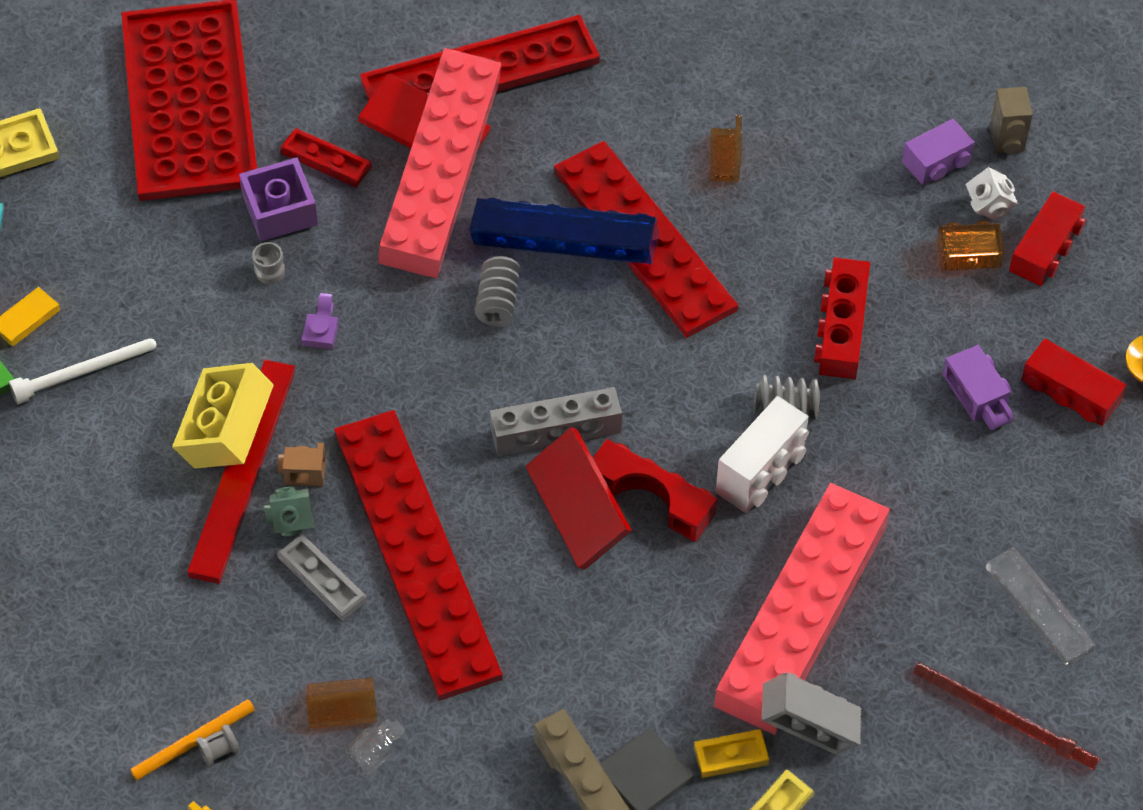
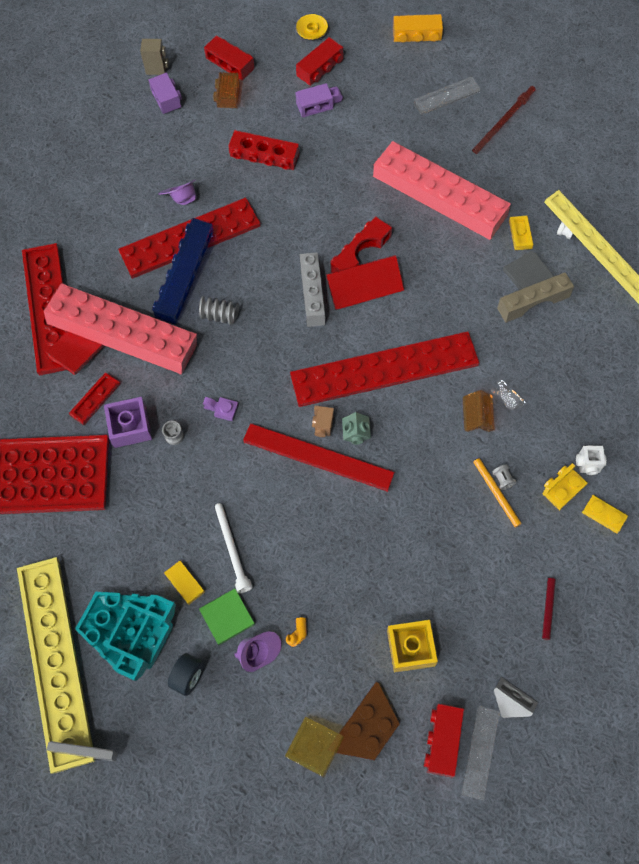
camera: 80 degrees left, 10 degrees up
light yellow brick [172,363,274,469] -> none
light grey tile [277,534,367,621] -> none
clear orange panel [710,115,742,182] -> none
white brick [716,396,809,514] -> none
light grey piece [753,375,820,419] -> none
light grey brick [762,673,861,754] -> none
white brick [966,167,1018,220] -> none
none -> medium lavender piece [158,180,196,205]

